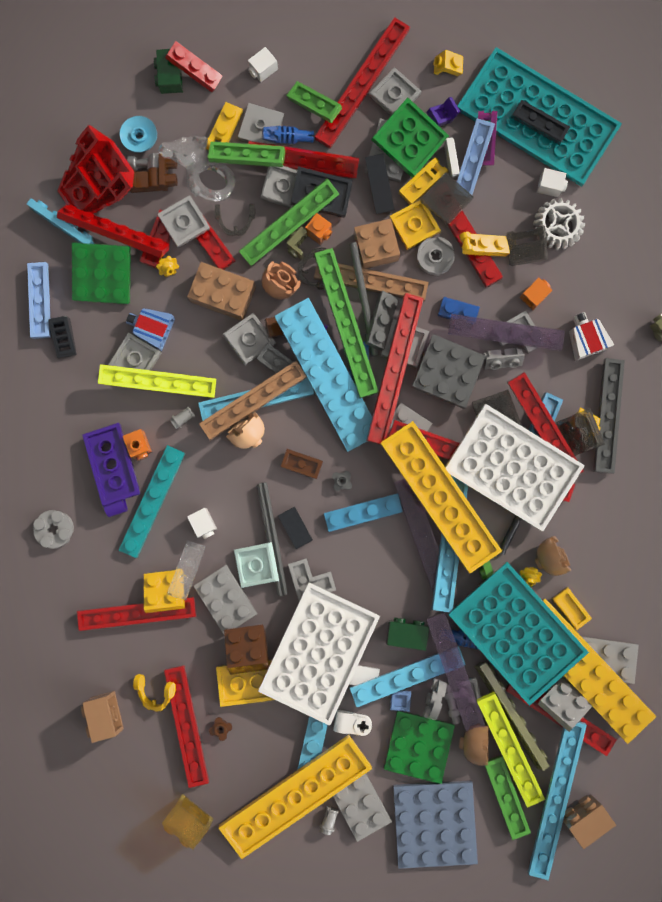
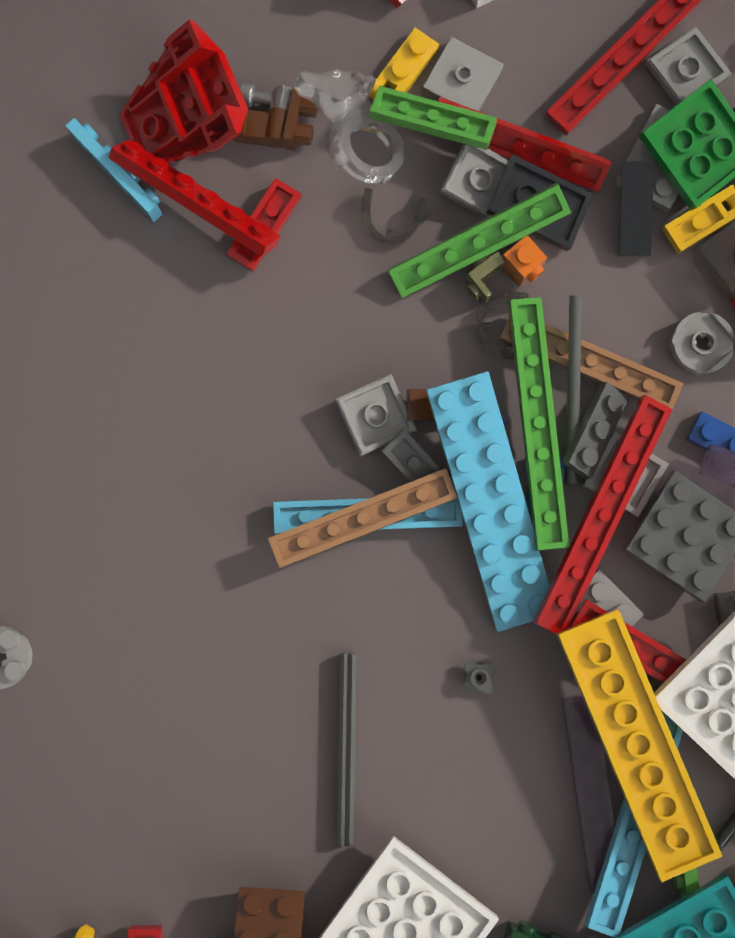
camera: 10 degrees right, 0 degrees up
light blue plate [27,262,51,339] -> none
black slope [48,316,77,359] -> none
green plate [72,242,131,304] -> none
red plate [77,597,196,631] -> none
dark purple hinge [82,423,140,517] -> none
neon yellow plate [98,364,216,398] -> none
light grey plate [108,333,162,371] -> none
teal plate [119,445,186,558] -> none
medium azure dish [120,116,157,153] -> none
orange brick [123,429,152,460] -> none
torso [126,308,175,352] -> none
yellow plate [144,569,185,613] -> none
yellow plant [156,256,179,277] -> none
light grey plate [157,195,210,248] -> none
clear tile [167,541,206,600] -> none
light grey pin [170,407,195,429] -> none
medium nougat brick [187,262,256,321] -> none
white brick [187,508,217,539] -> none
light grey plate [194,565,258,634] -> none
red tile [196,216,236,270] -> none
light nougat cylinder [226,412,265,449] -> none
light aqua plate [234,542,279,588] -> none
nougat cylinder [261,261,301,300] -> none
blue hinge [262,126,314,144] -> none
black tile [278,506,313,549] -> none
reddish brown plate [281,449,323,479] -> none
bright green plate [286,81,342,123] -> none
light grey plate [288,558,336,601] -> none
dark azure plate [324,493,403,532] -> none
medium nougat brick [354,219,400,269] -> none
yellow plate [390,199,441,250] -> none

